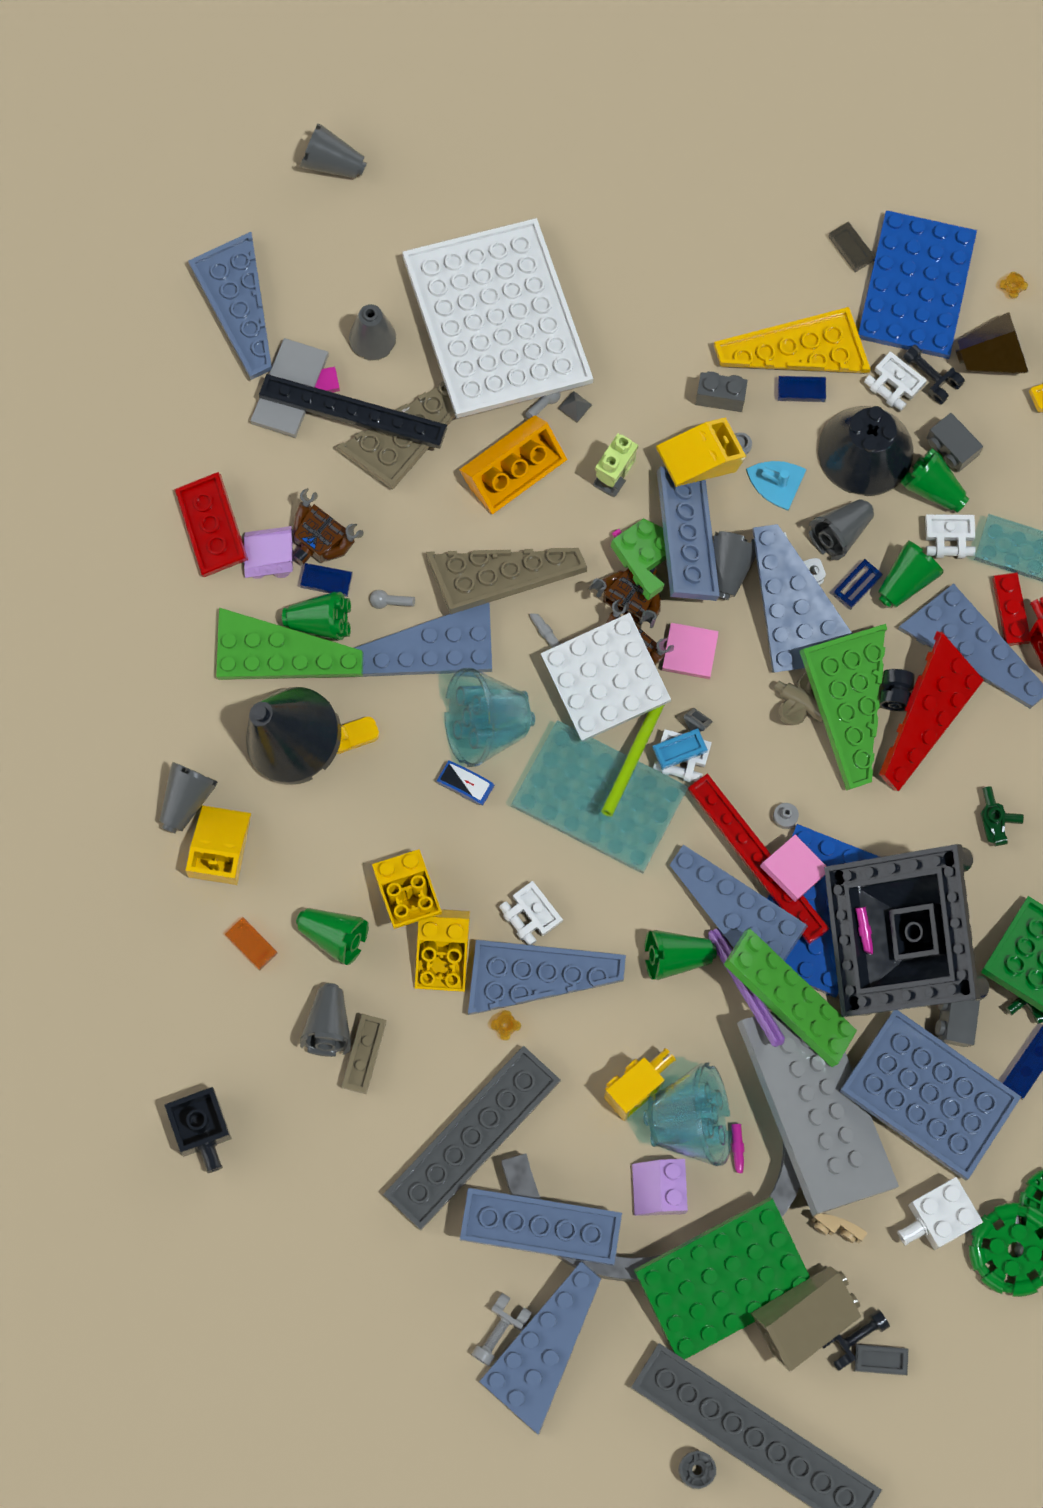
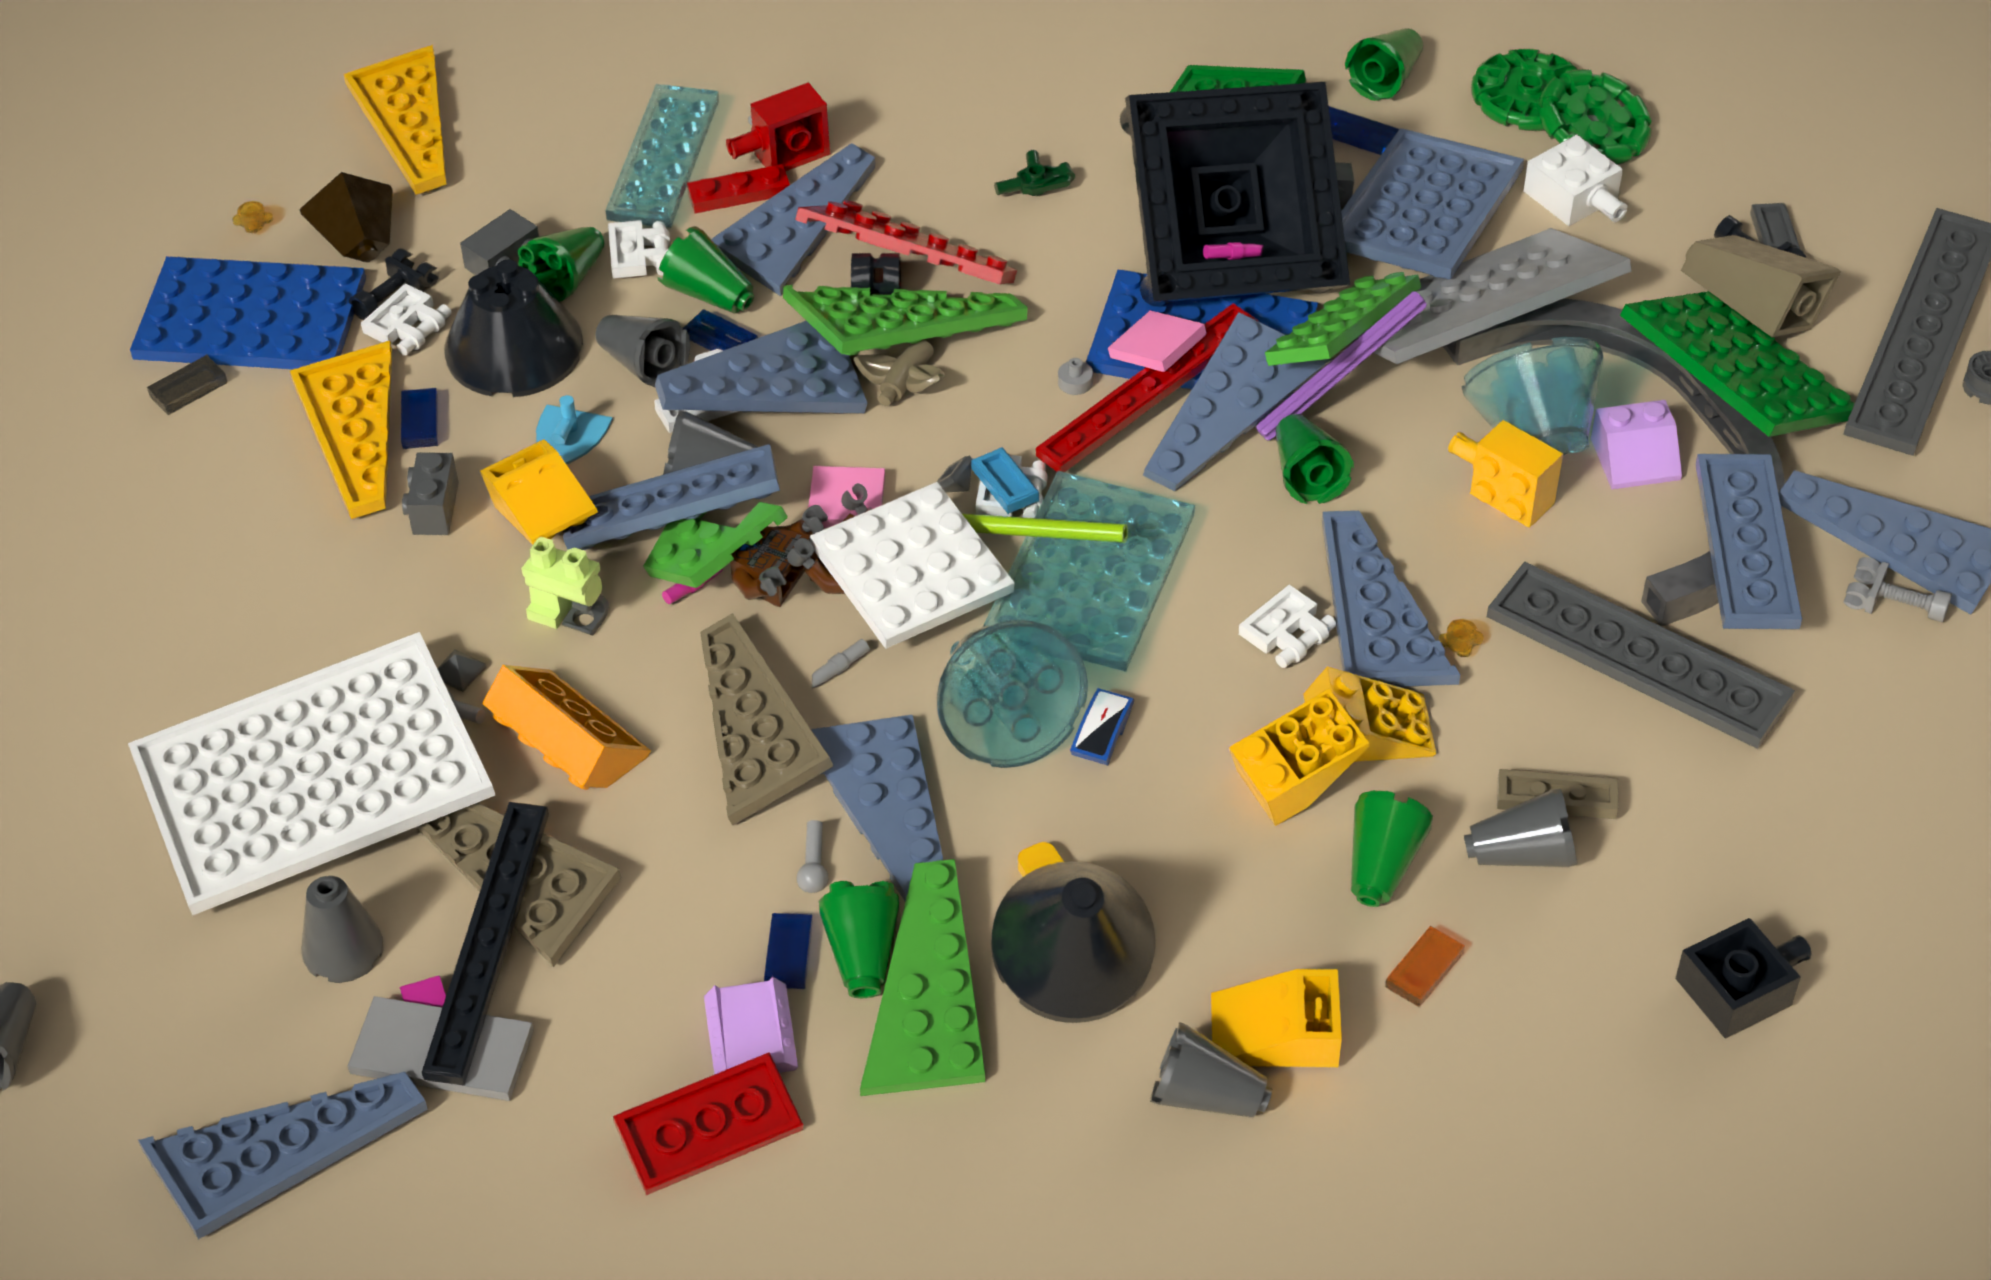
camera: 95 degrees left, 25 degrees down
reddish brown torso [293,488,364,565] -> none
tan slope [811,1214,867,1244] -> none

